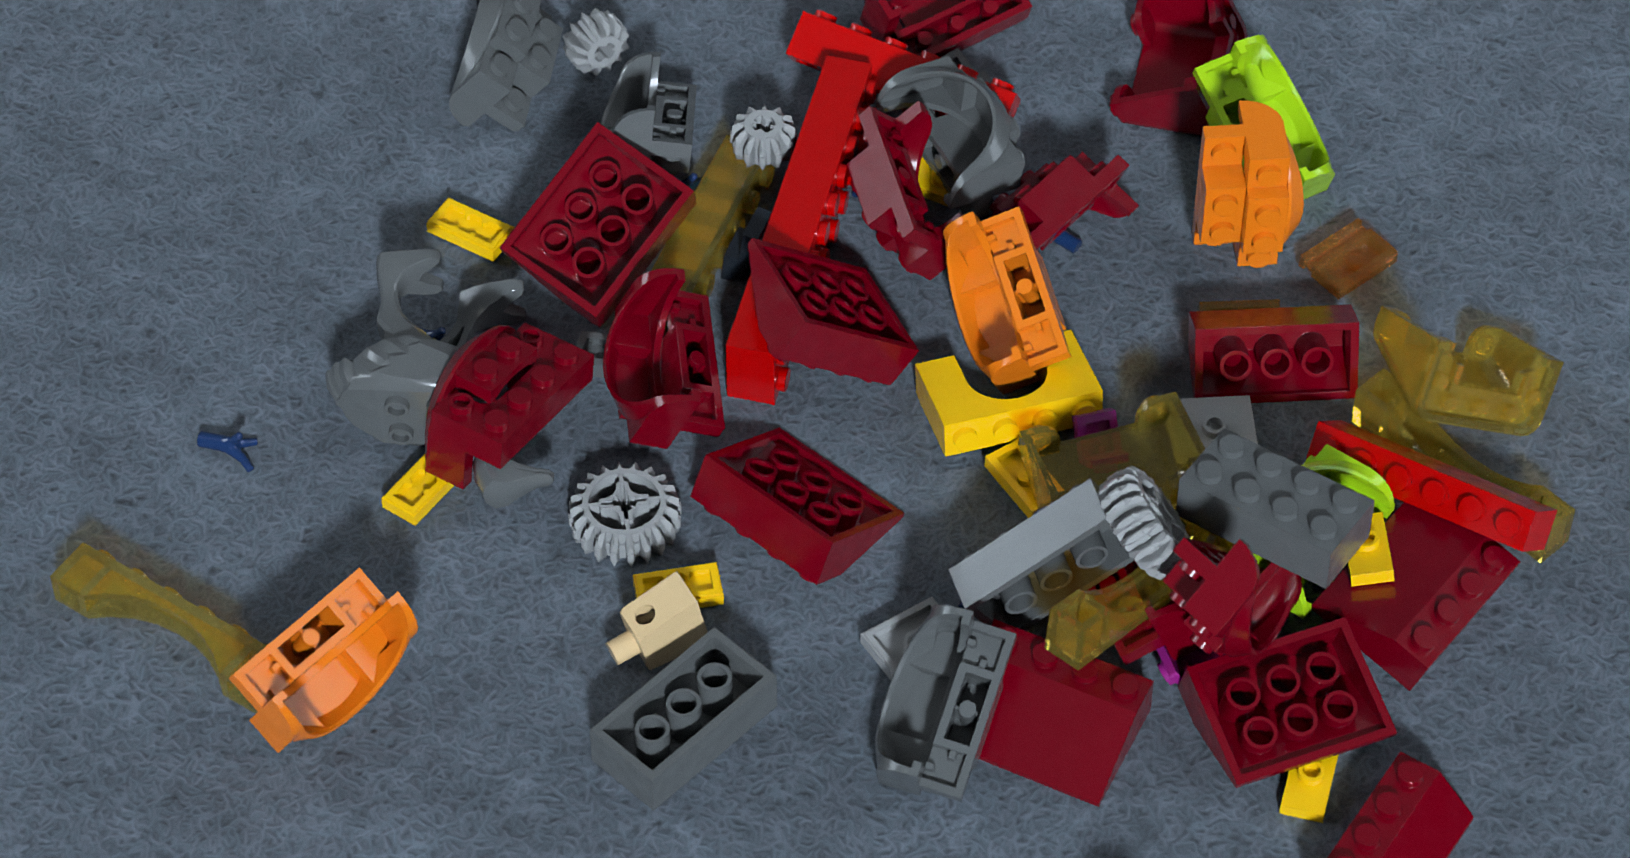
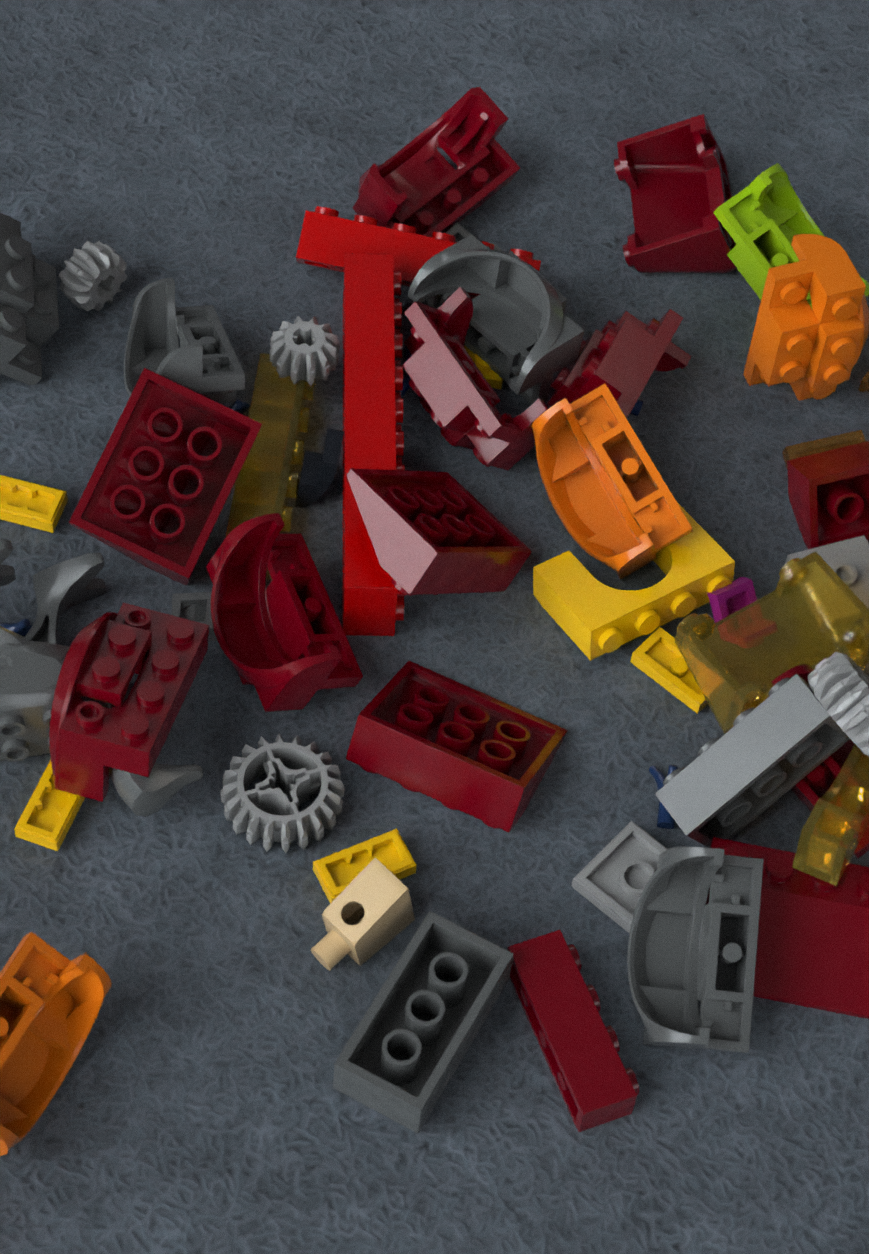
camera: 20 degrees left, 5 degrees up
none -> dark red brick [507,929,639,1133]

